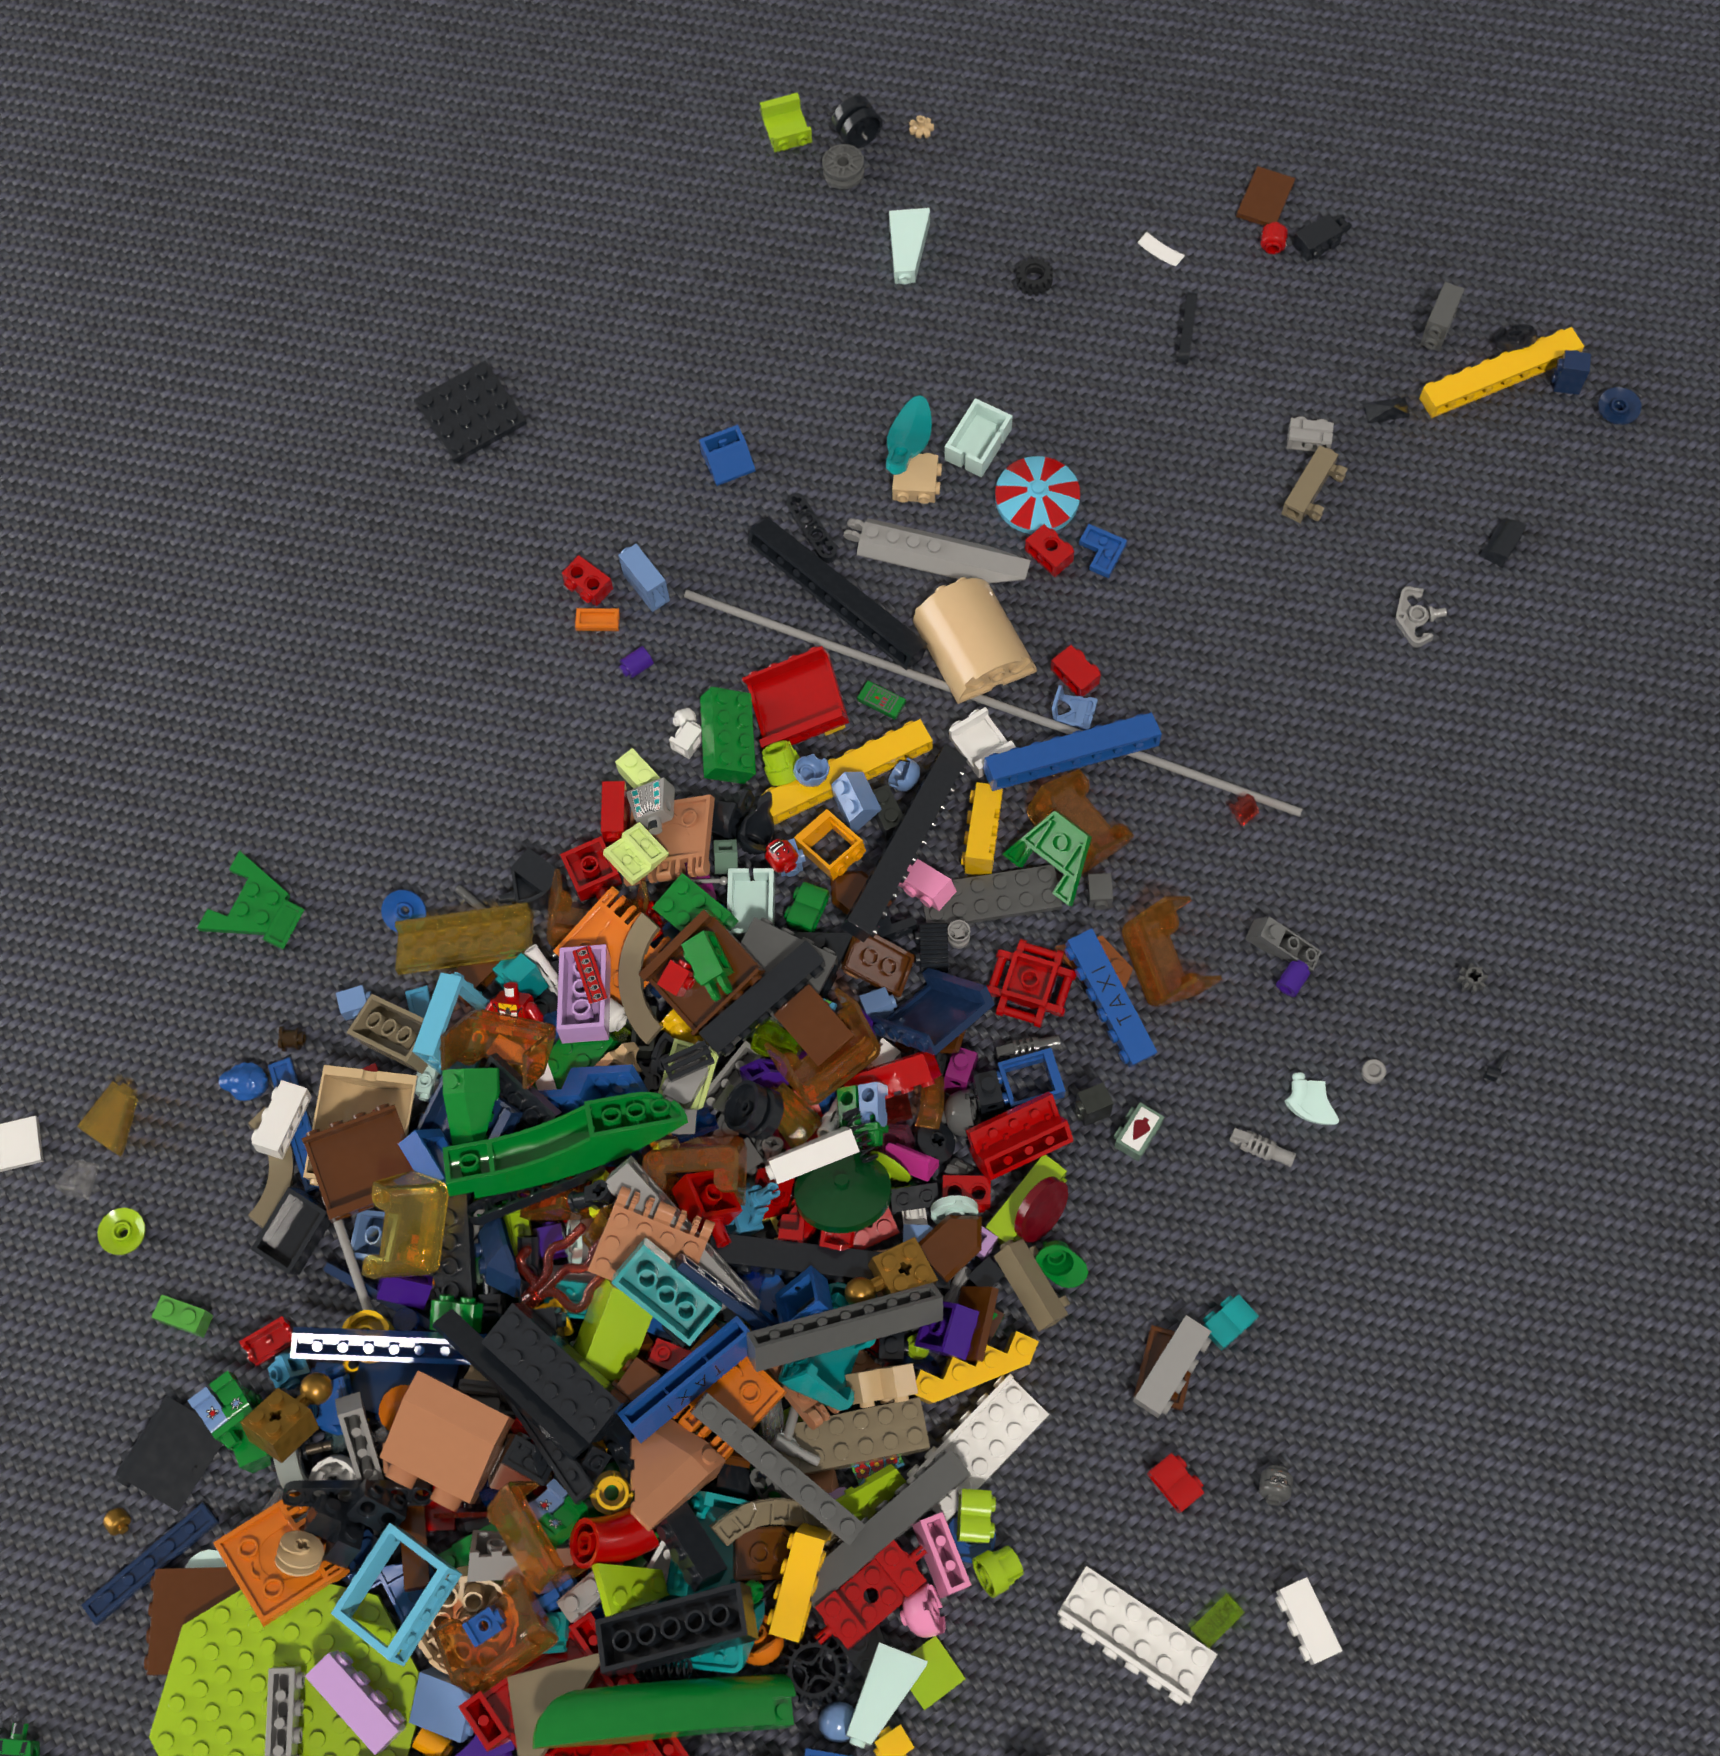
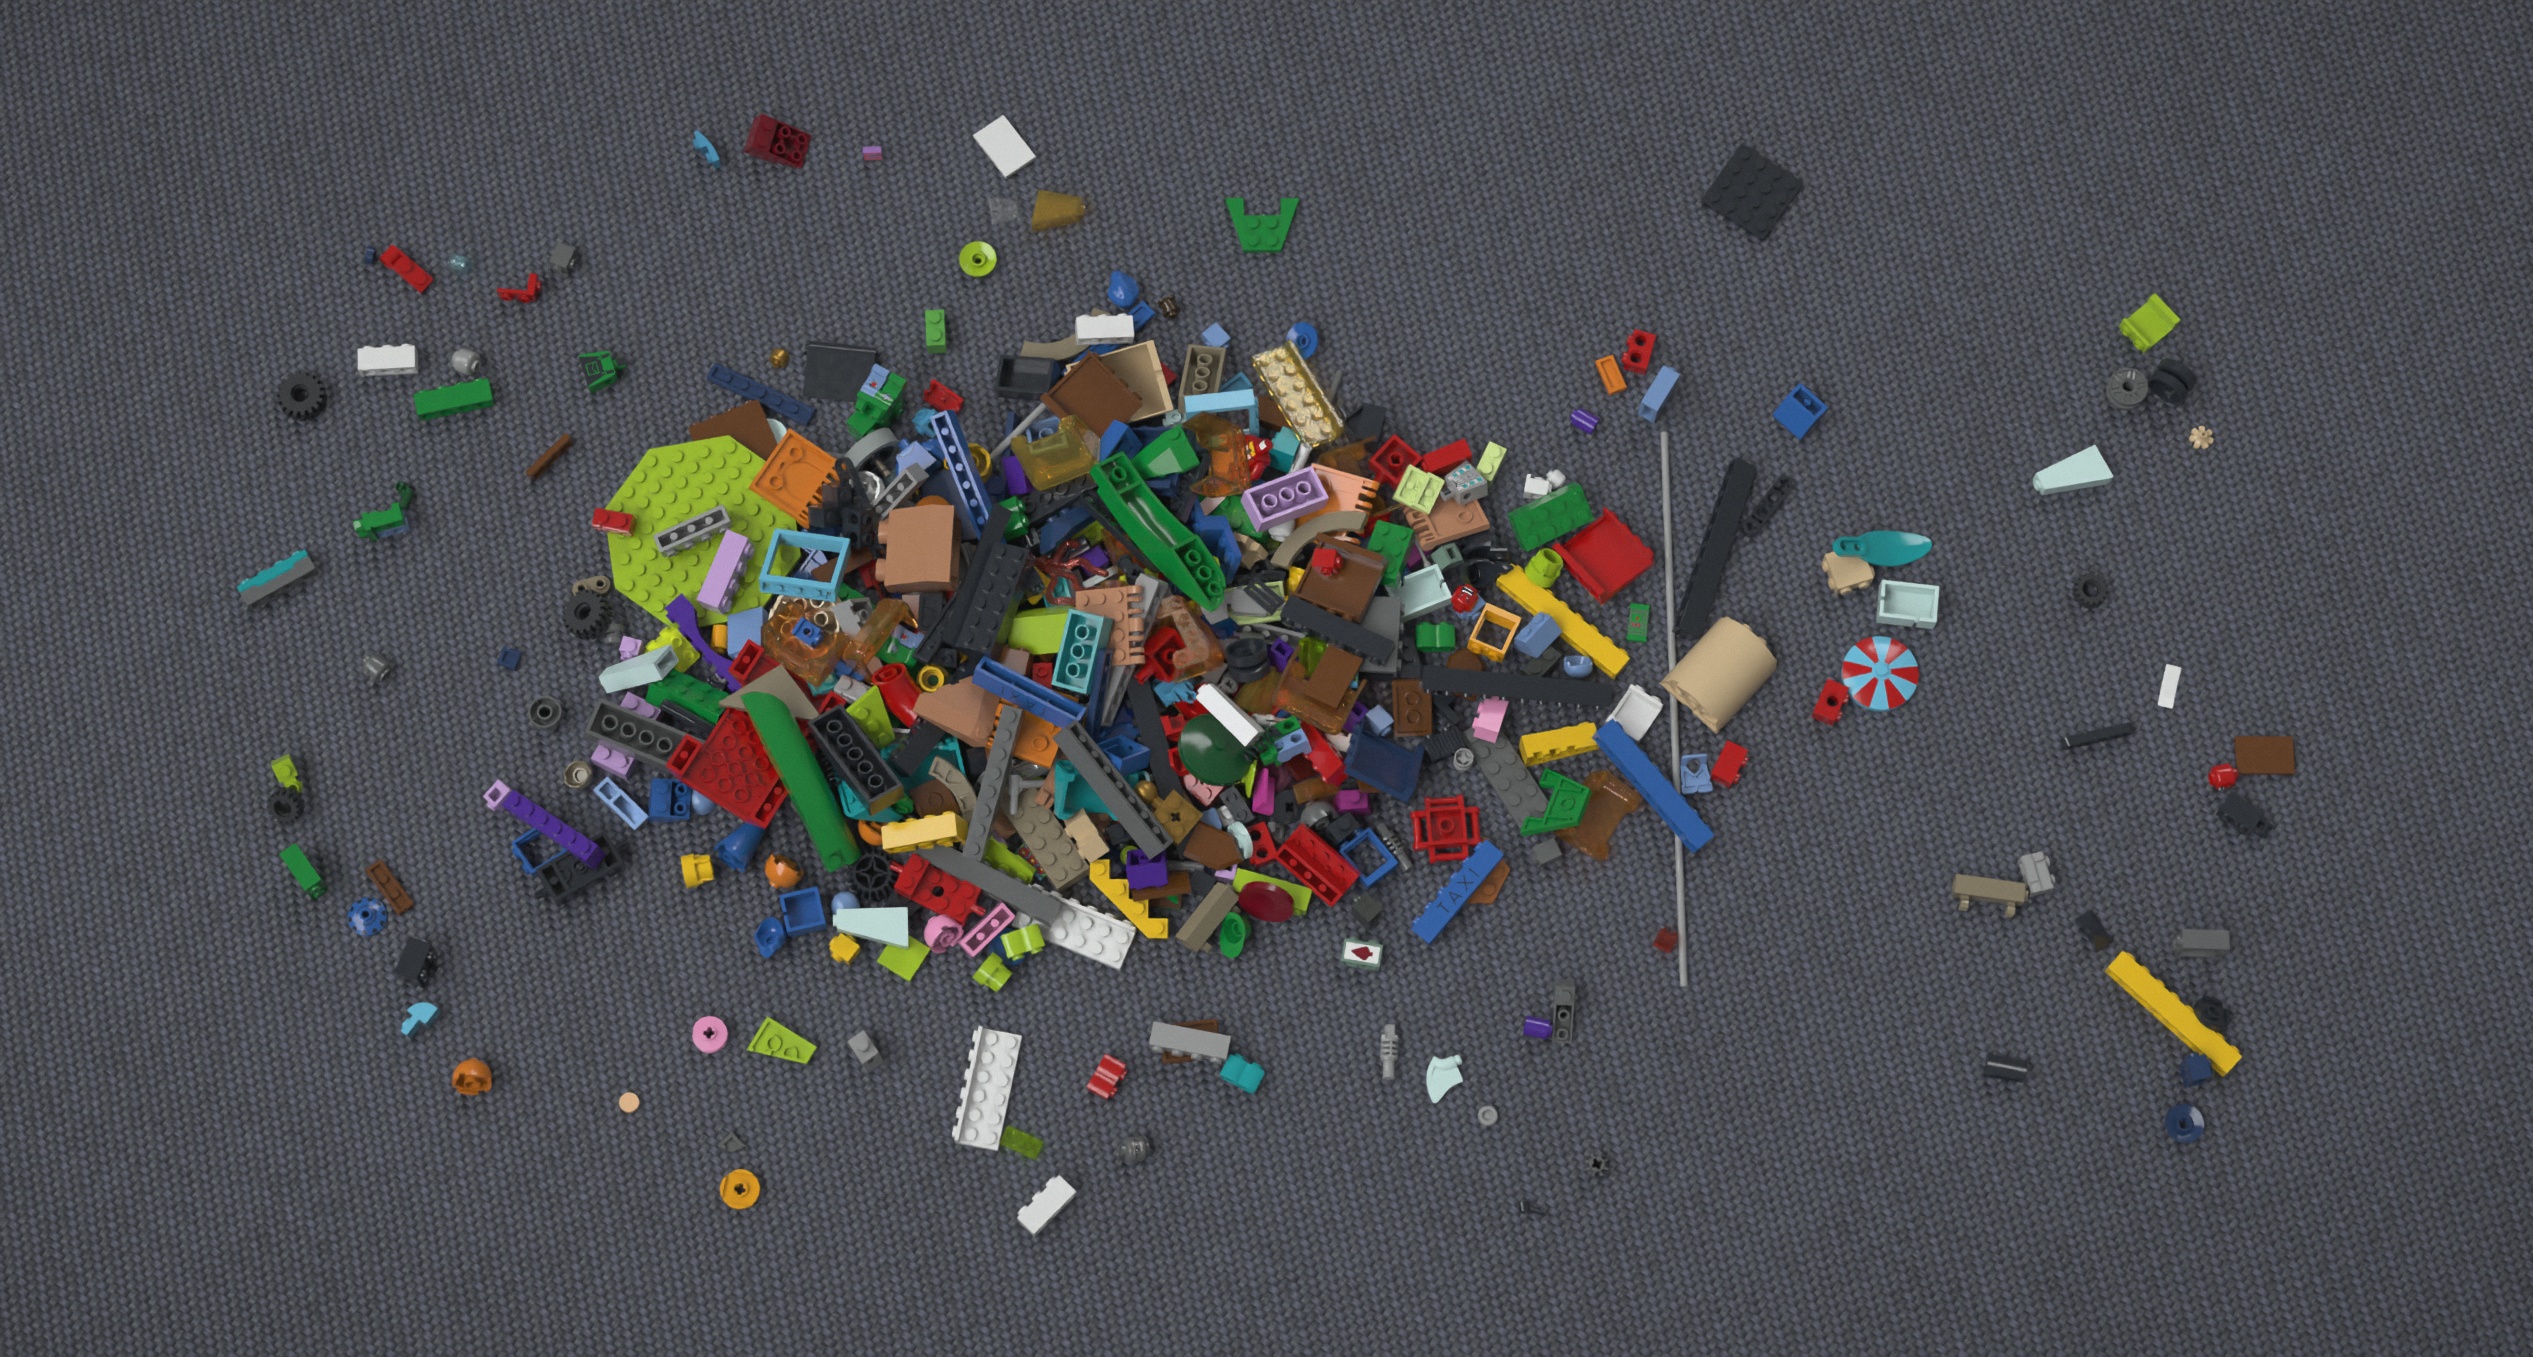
camera: 60 degrees right, 5 degrees up
pearl gold brick [240,1373,333,1463] -> none
green tile [262,899,305,950] -> none
tan piece [275,1530,324,1577] -> none
red sticker [573,946,607,1004] -> none
green hinge [681,930,734,1002] -> none
medium blue hair [793,754,830,787] -> none
light grey hinge [843,518,1031,584] -> none
blue plate [1079,524,1128,578] -> none
clear orange windscreen [1122,896,1222,1007] -> none
light grey piece [1395,587,1447,647] -> none

